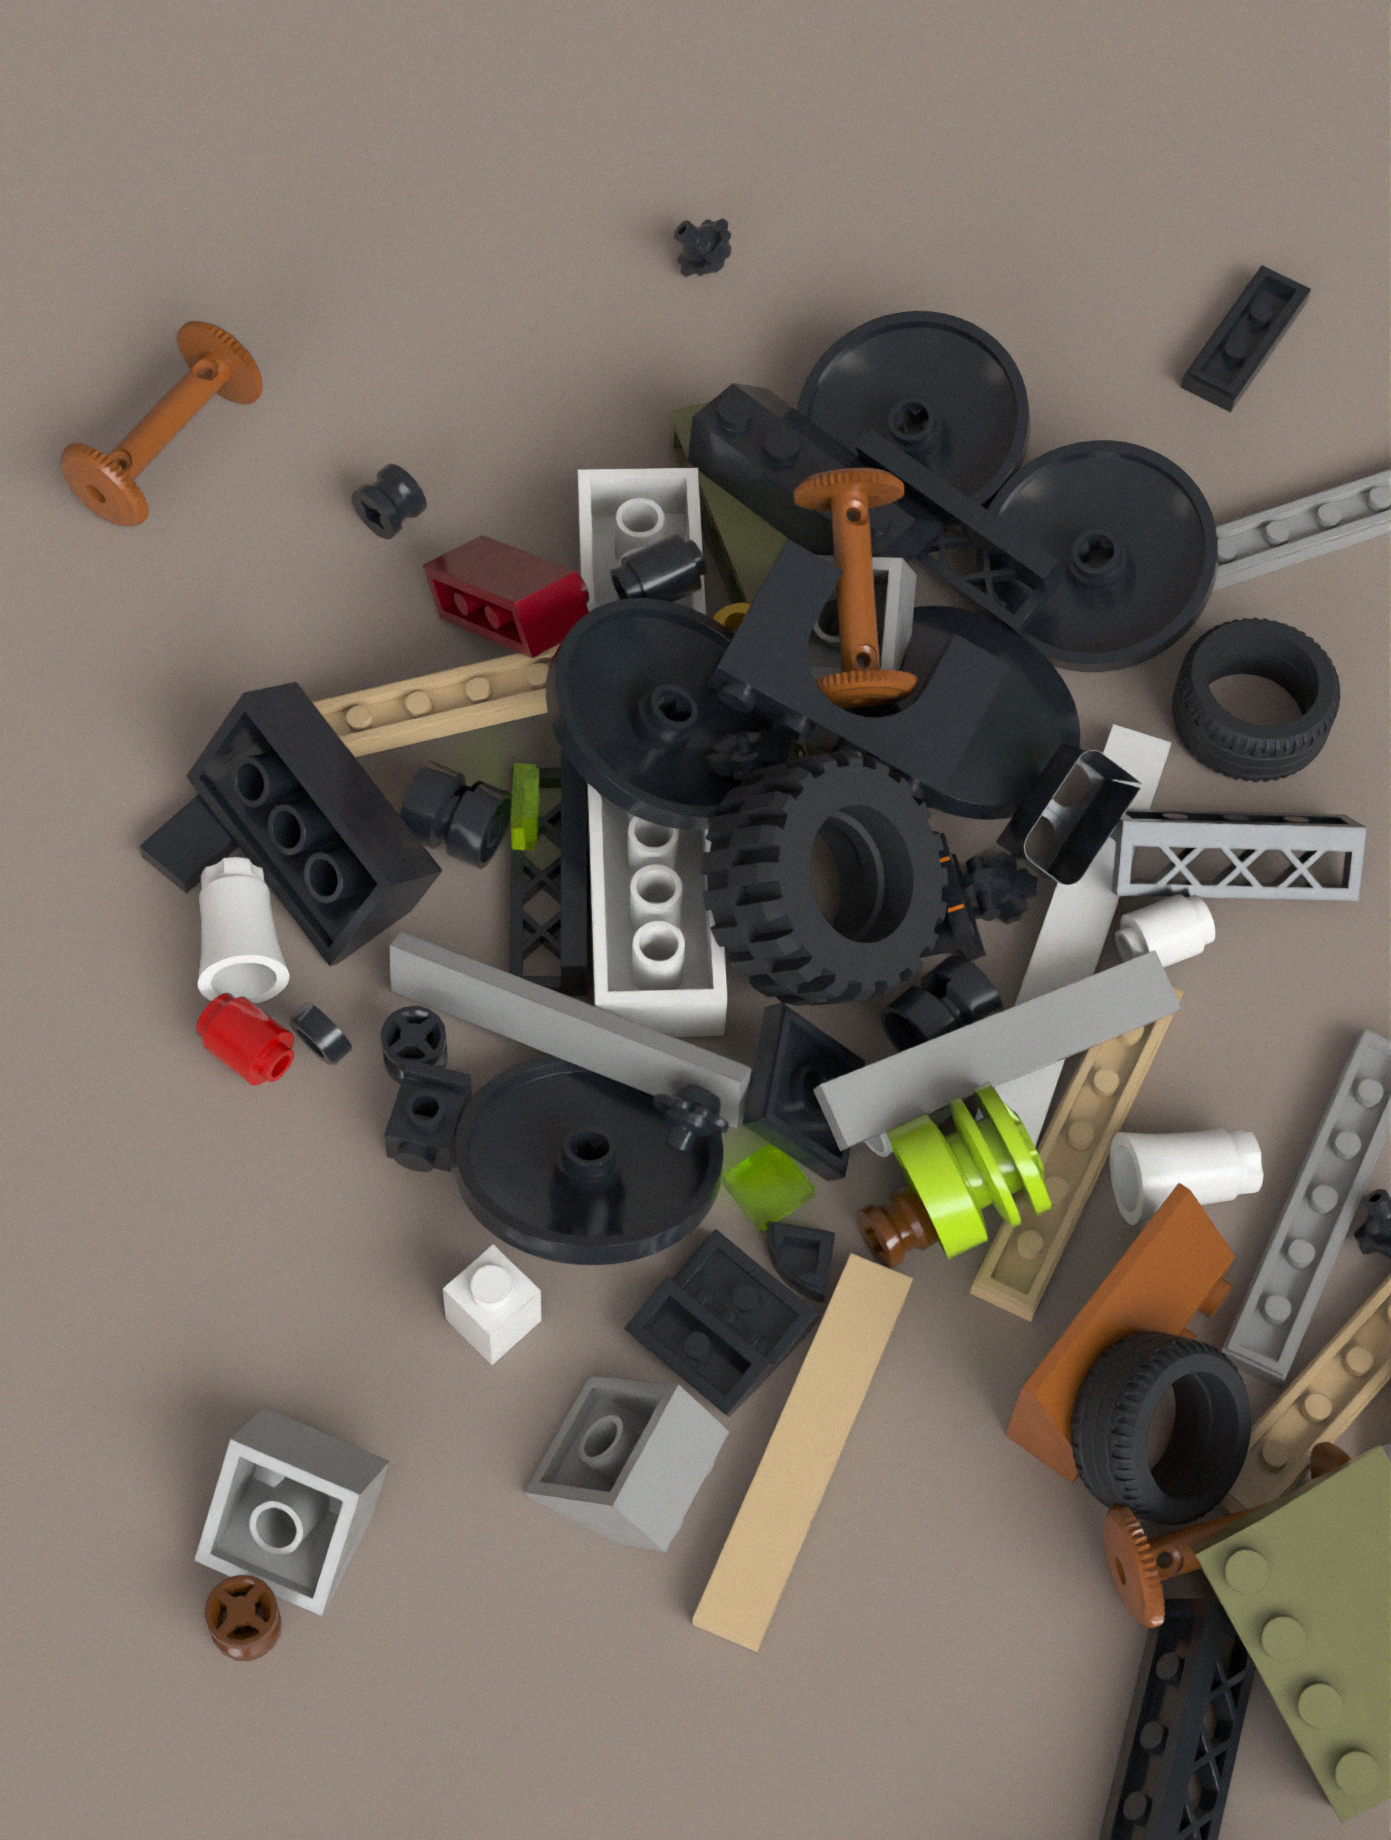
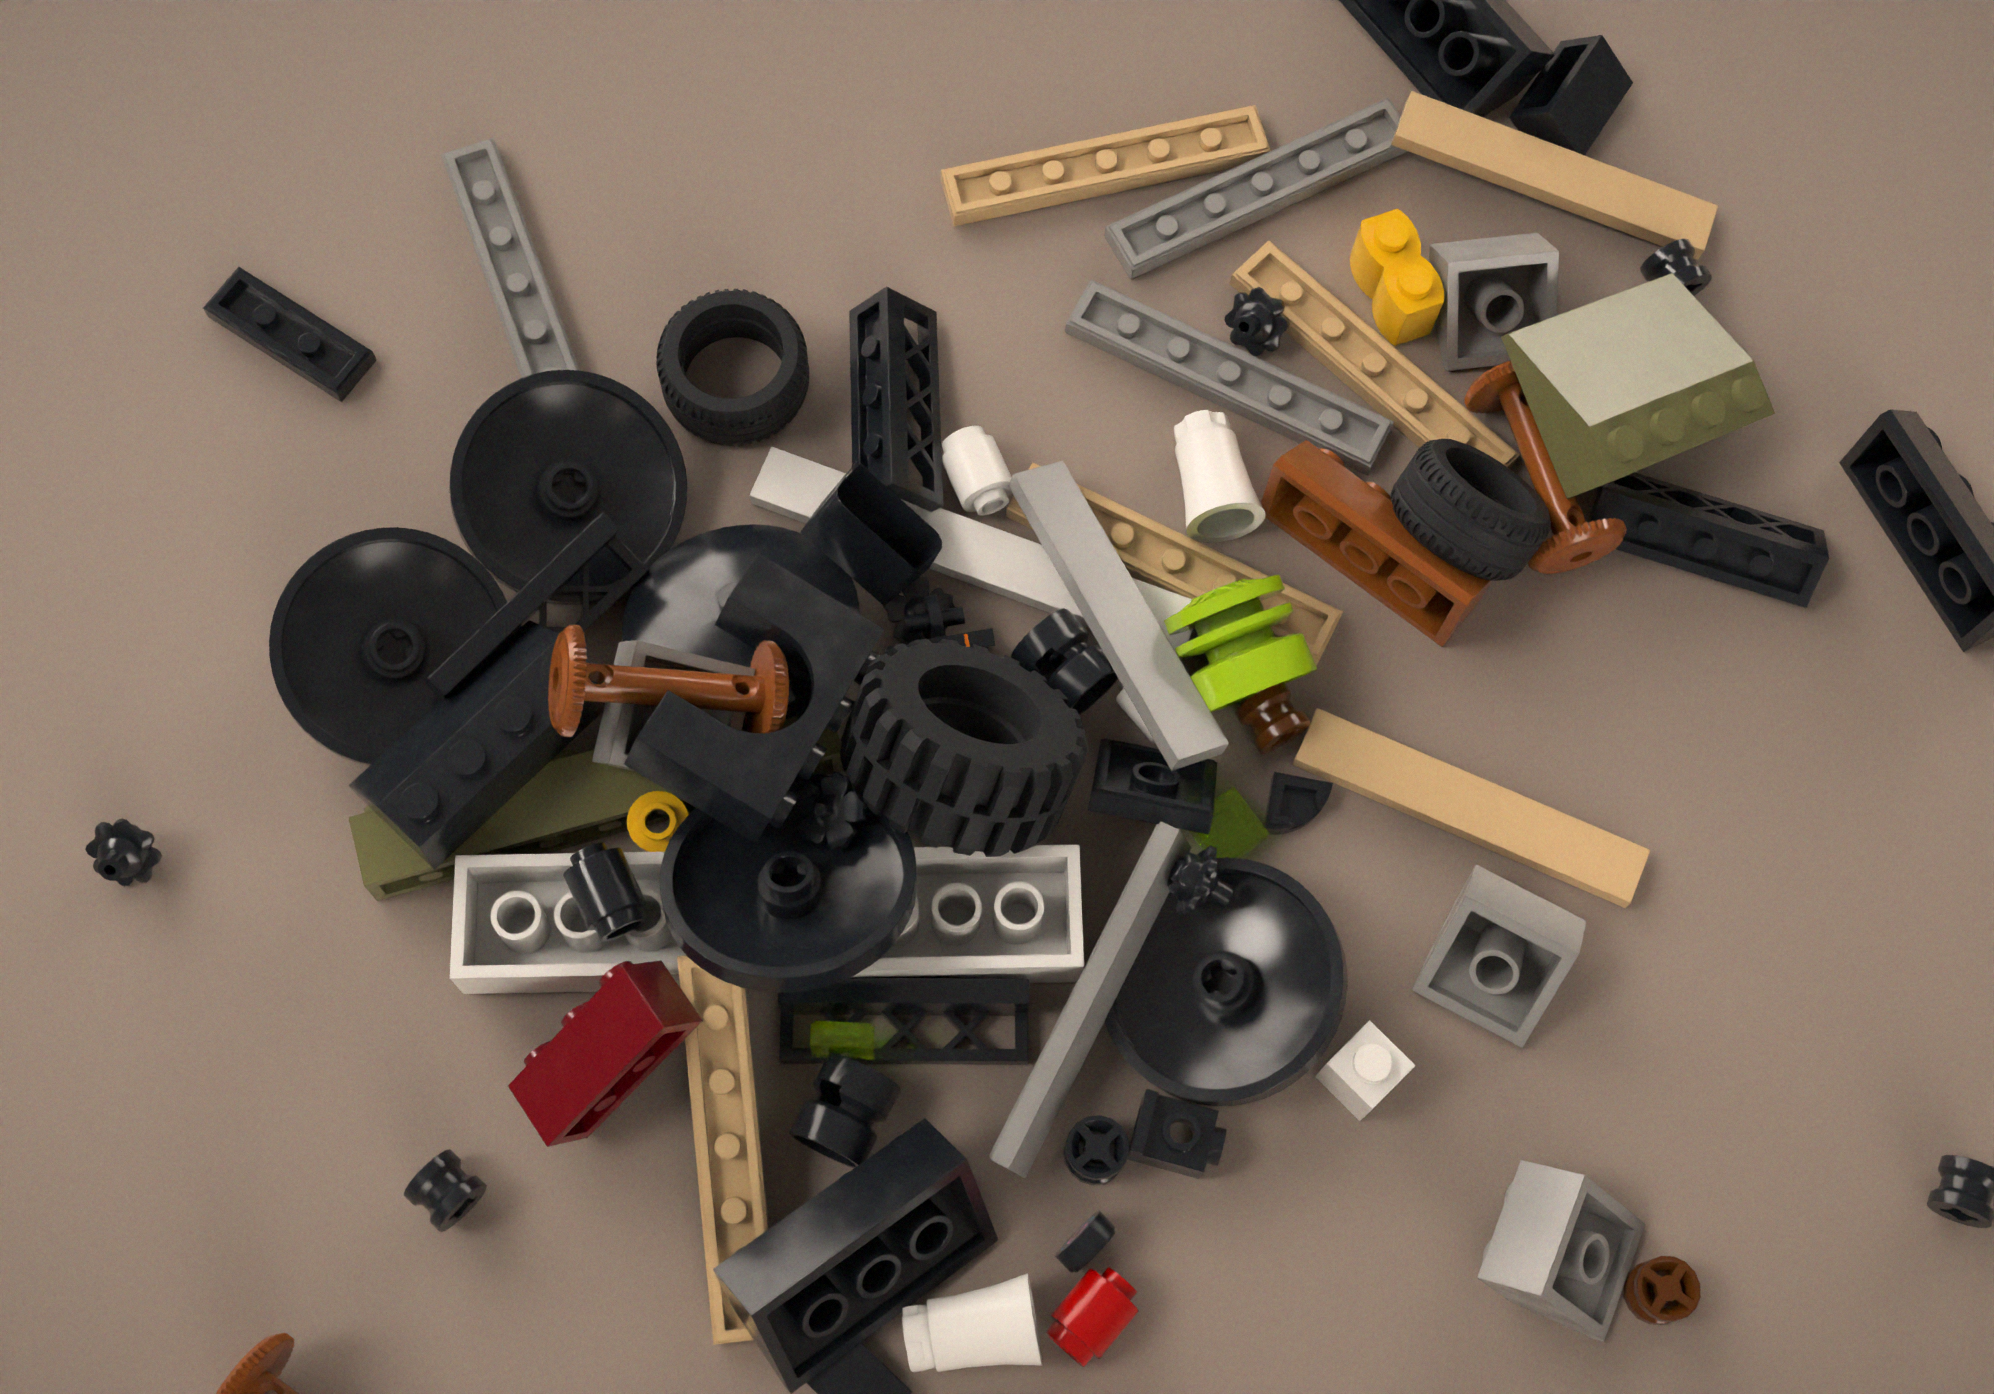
camera: 90 degrees left, 10 degrees up
black slope [624,1229,821,1417] -> none

